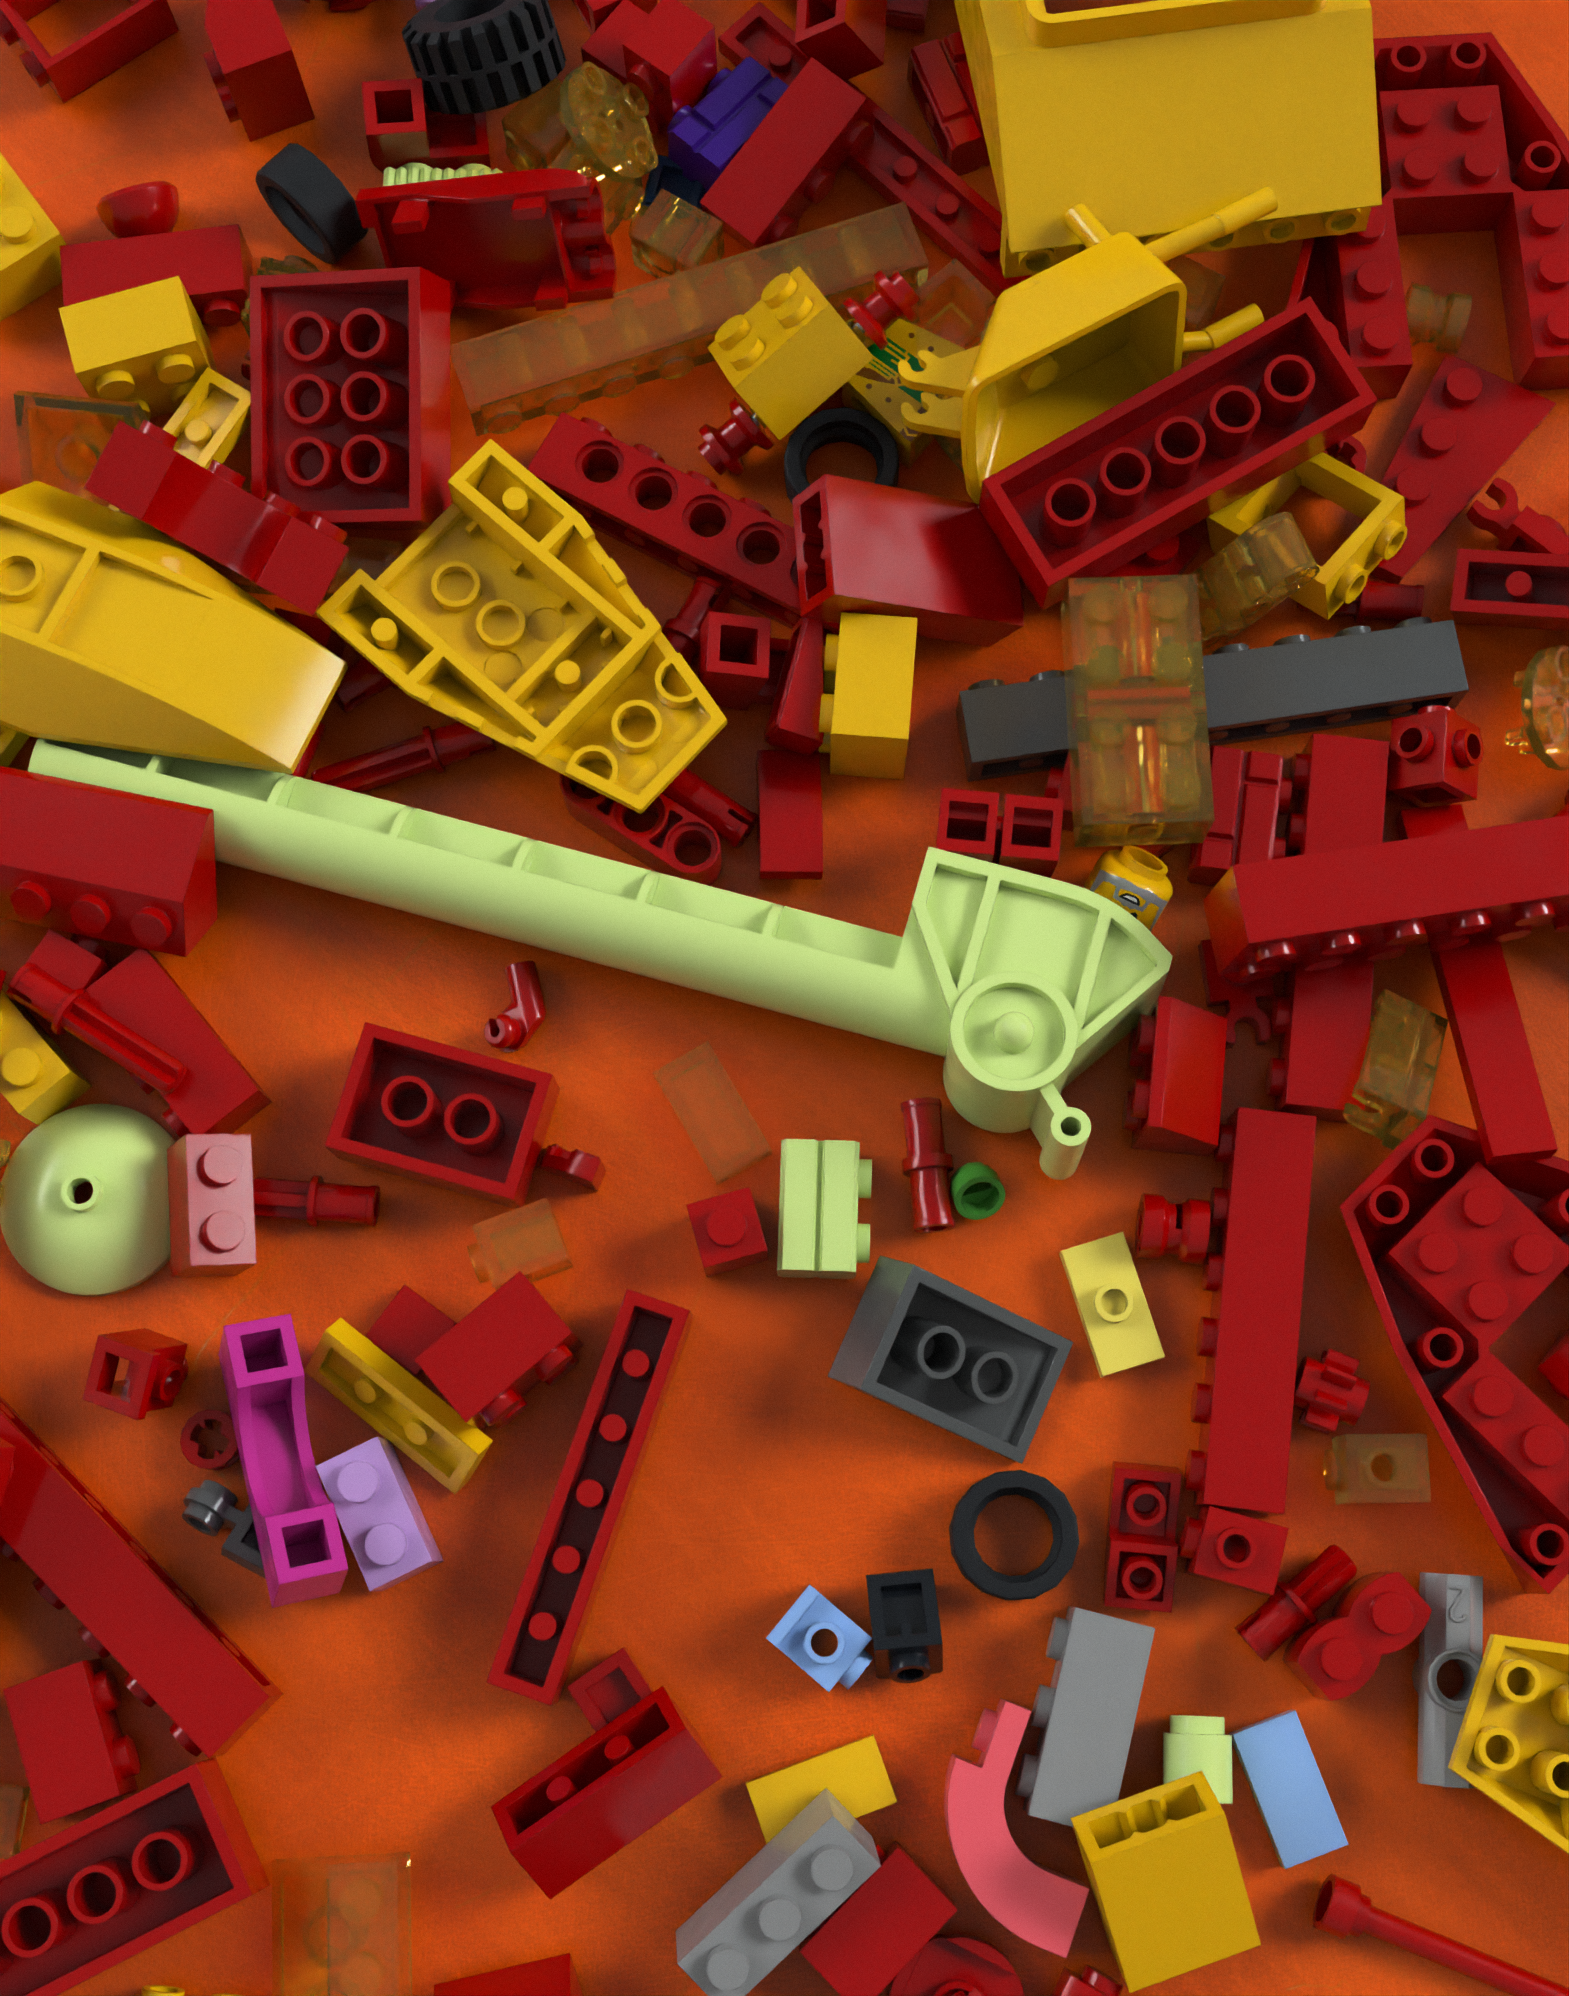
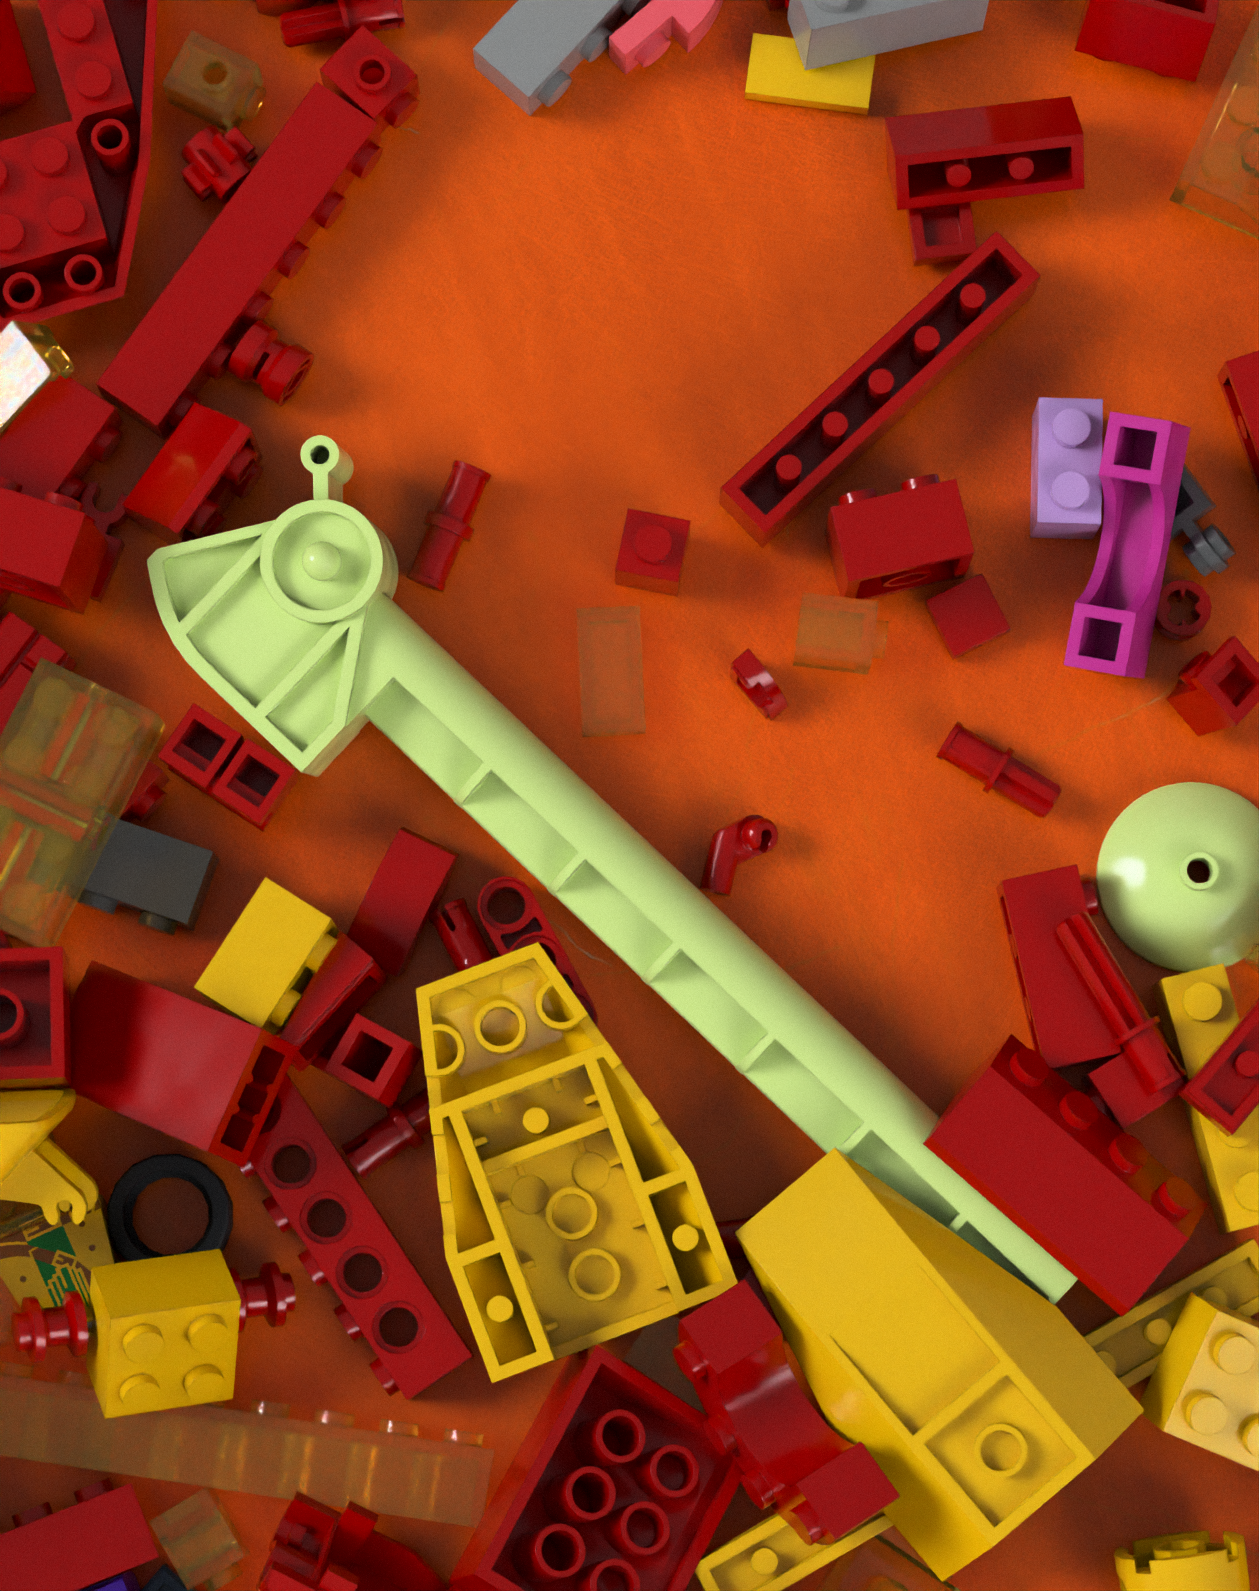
camera: 155 degrees left, 5 degrees up
brick [167,1134,257,1278] -> none
yellow plate [304,1317,493,1494] -> none
red axle [310,722,496,793] -> none
red brick [324,1022,560,1211] -> none
light blue brick [766,1584,874,1692] -> none
yellowish green brick [777,1139,872,1279] -> none
dark grey slope [828,1255,1073,1464] -> none
black bracket [866,1569,943,1683] -> none
black tyre [949,1470,1079,1600] -> none
bright green hinge [950,1162,1005,1220] -> none
light yellow plate [1059,1232,1165,1378] -> none
yellow head [1082,845,1173,932] -> none
red slope [1103,1461,1182,1613] -> none

